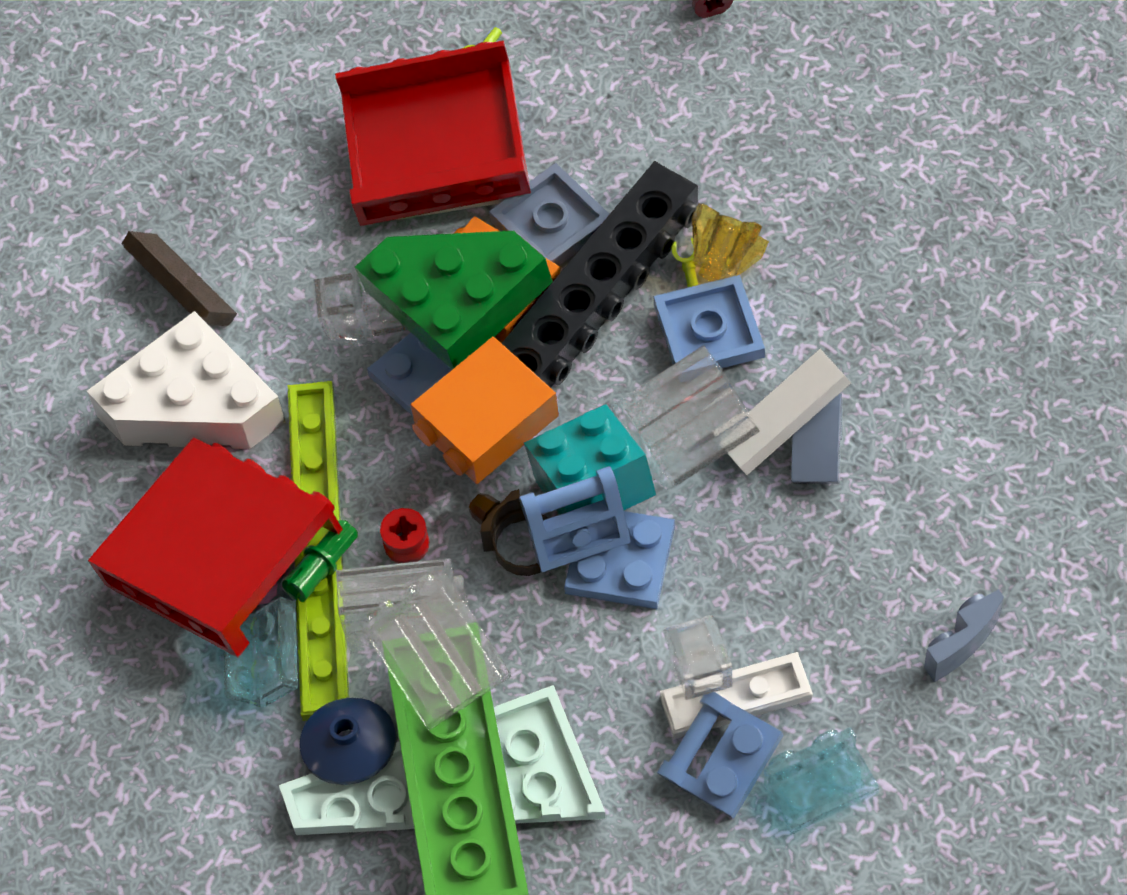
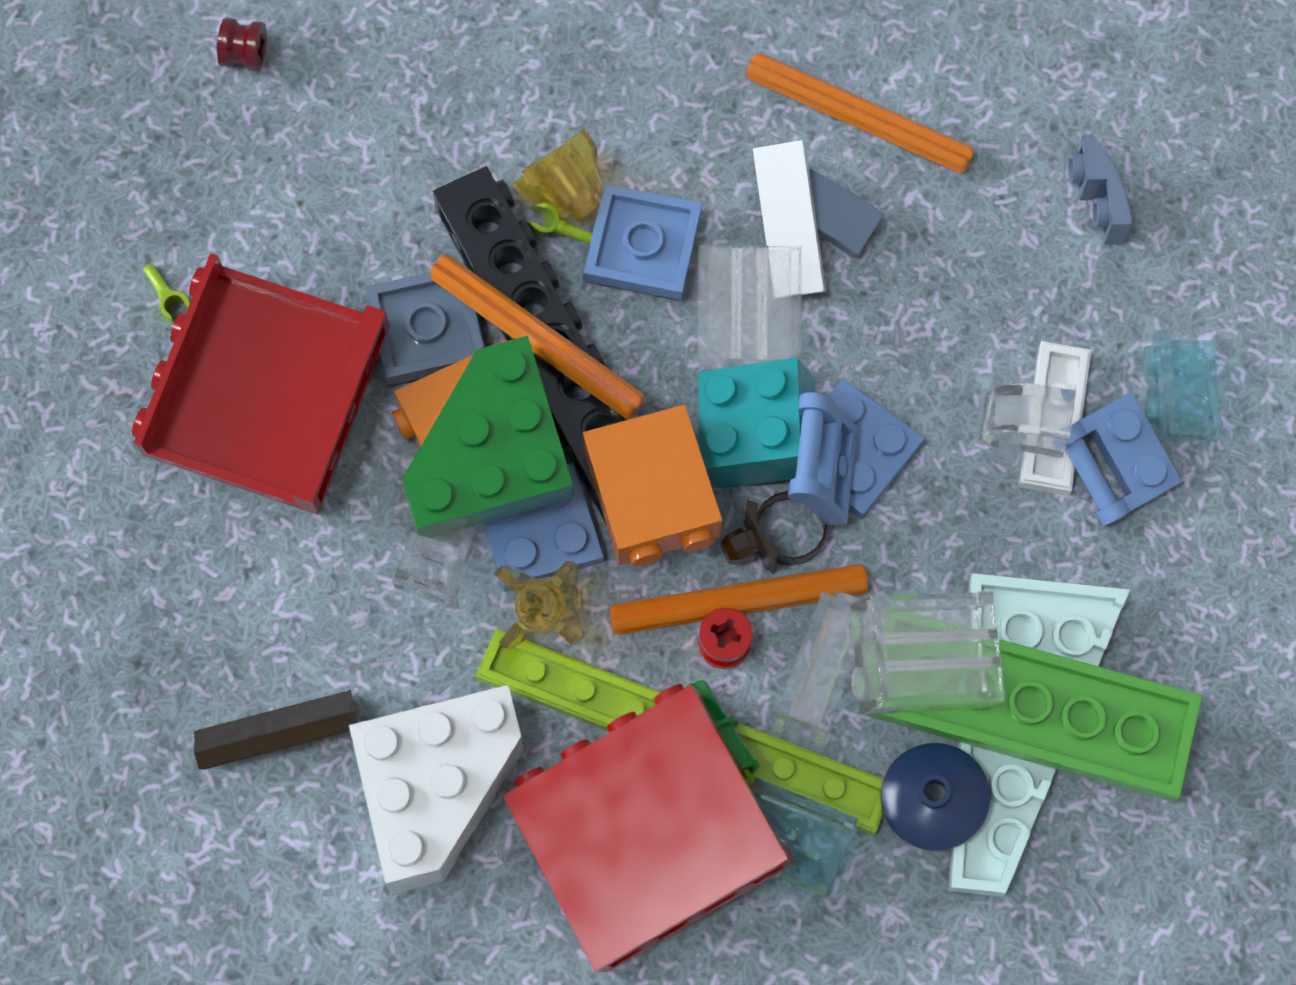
camera: 70 degrees left, 10 degrees up
none -> orange axle [430,255,645,419]
none -> clear yellow brick [494,561,585,649]
none -> orange axle [610,564,869,635]
none -> orange axle [747,53,974,173]

